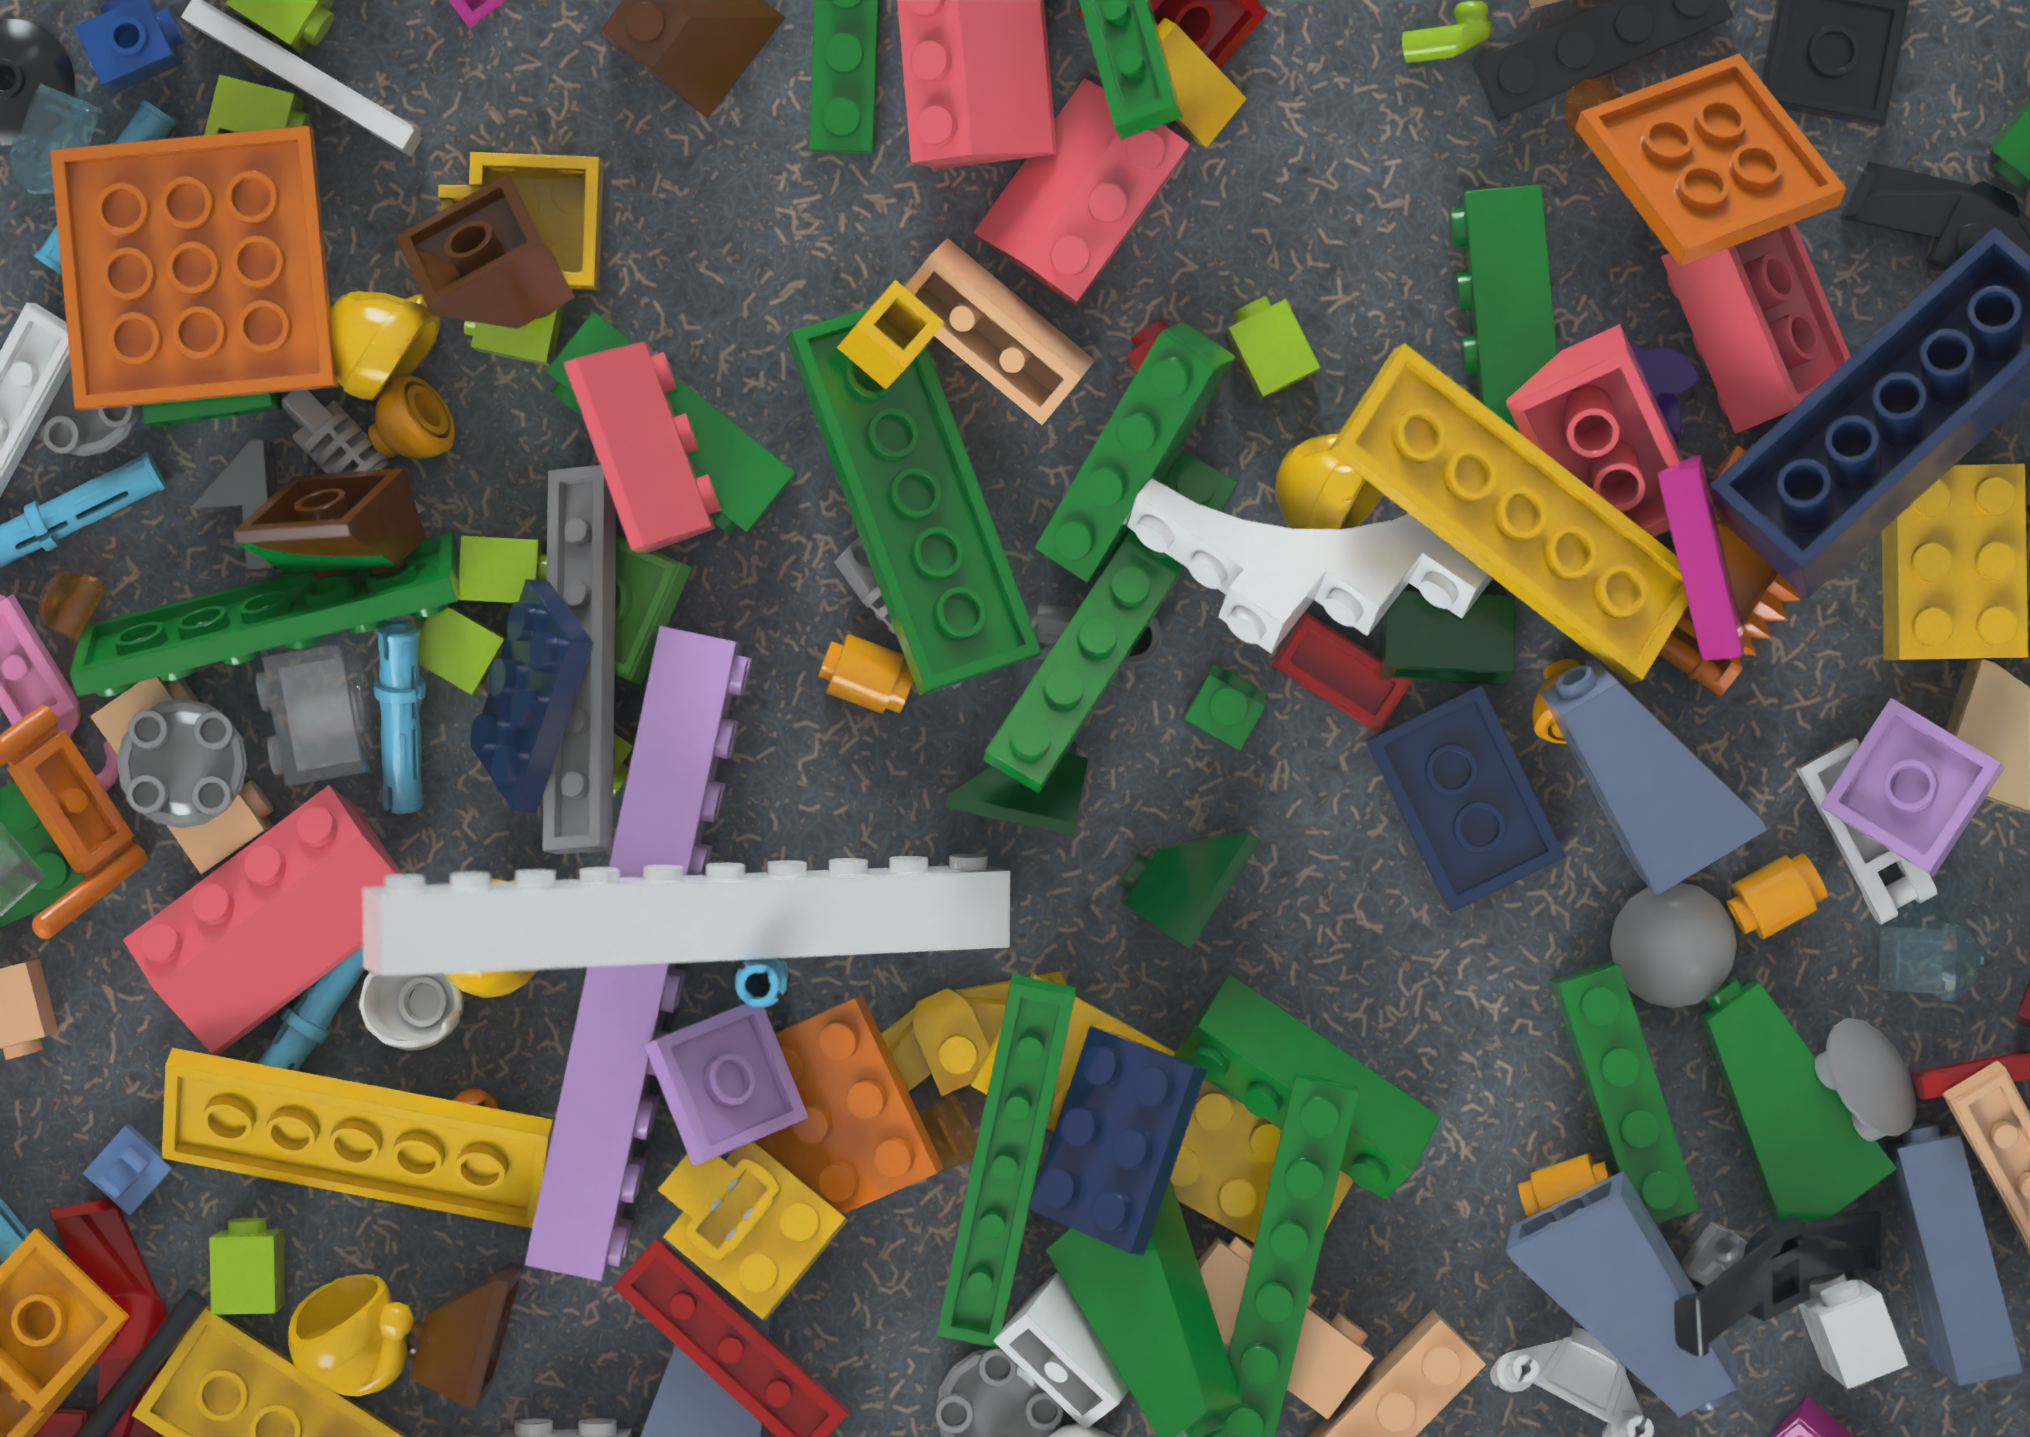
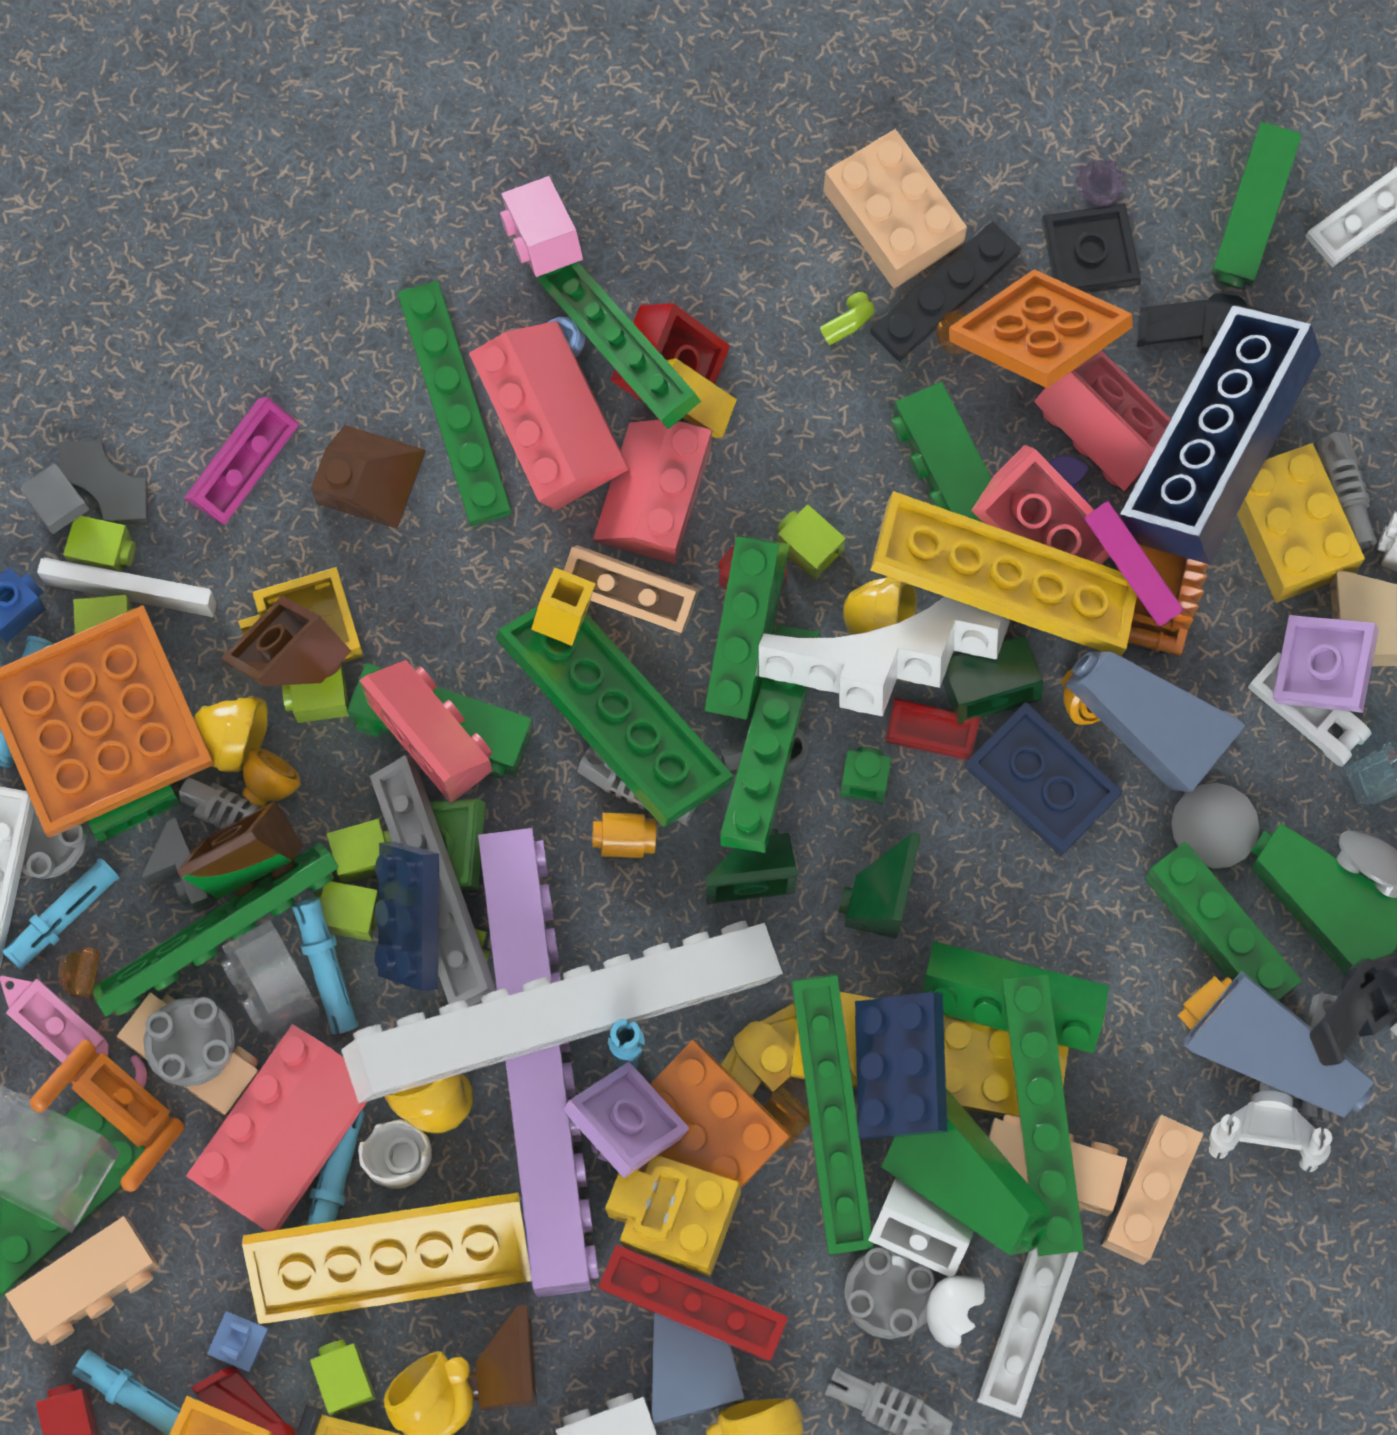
camera: 15 degrees left, 15 degrees down
light orange brick [1727,853,1828,940] -> none

